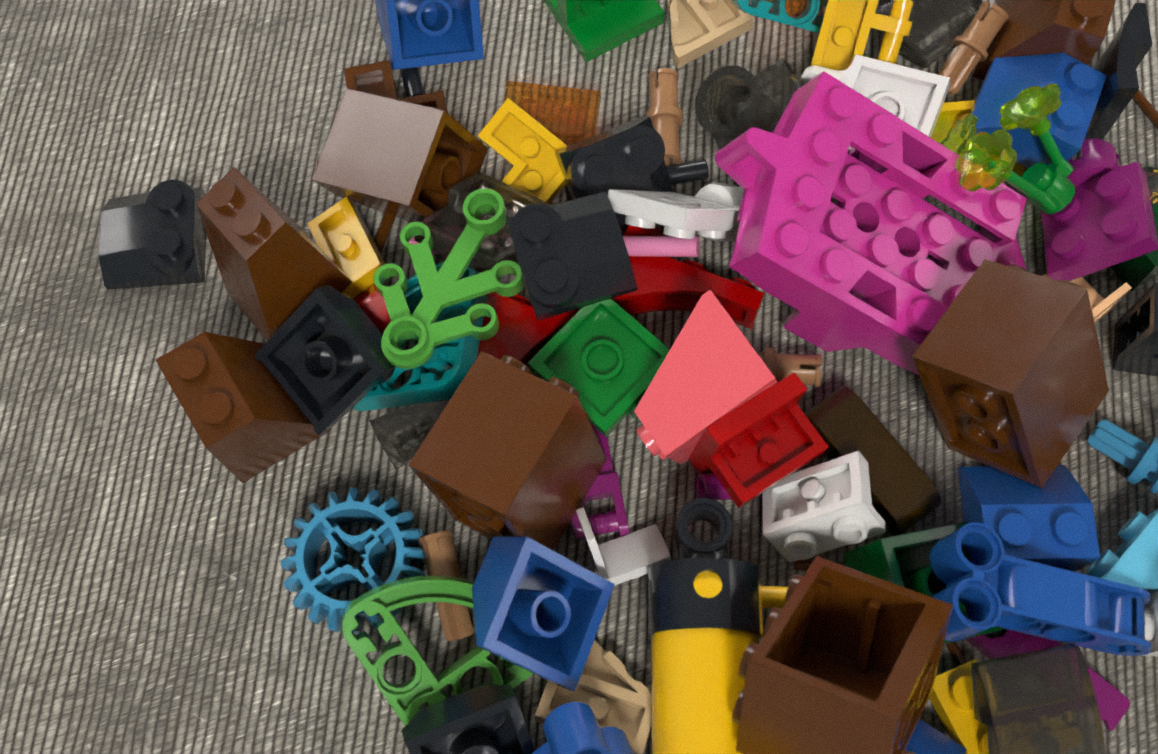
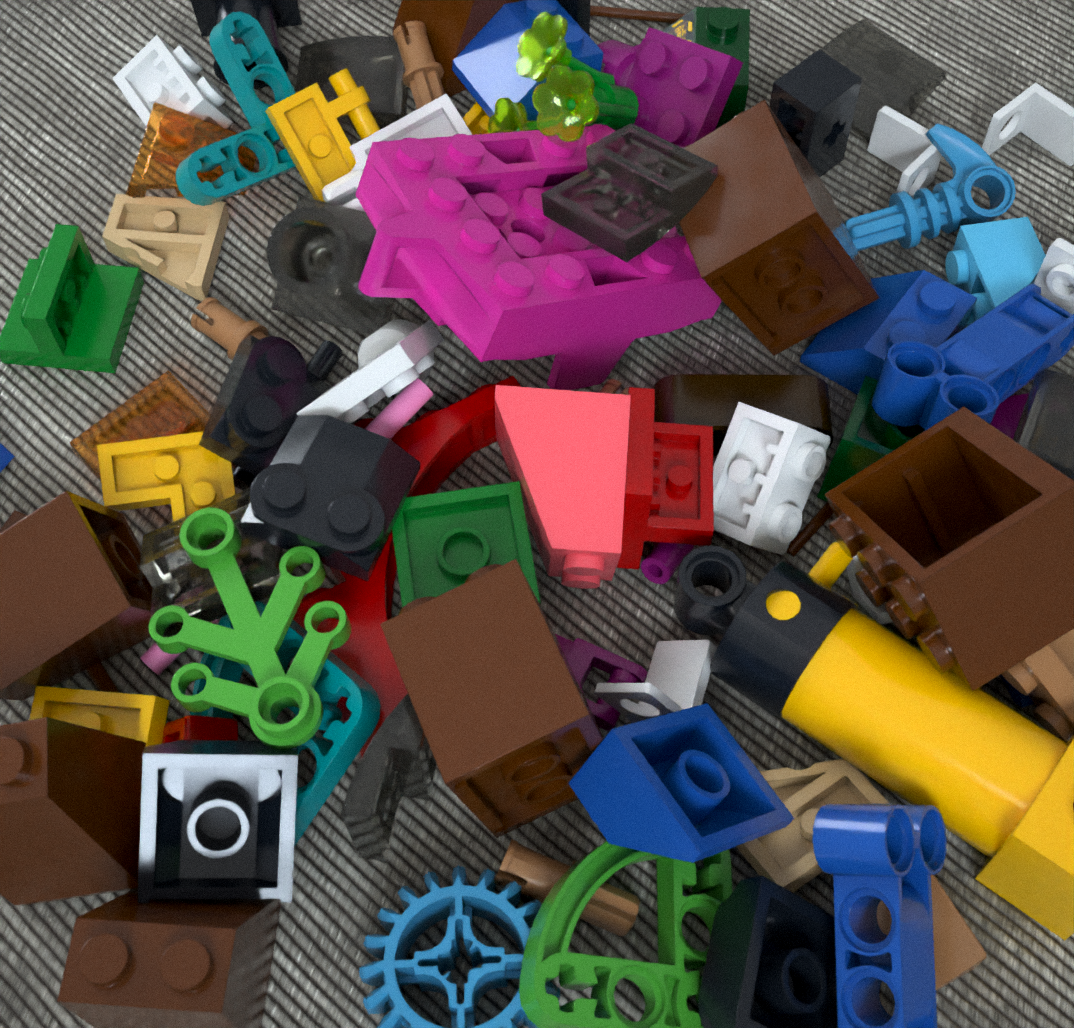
camera: 55 degrees left, 10 degrees down
none -> clear smoke slope [541,123,718,262]

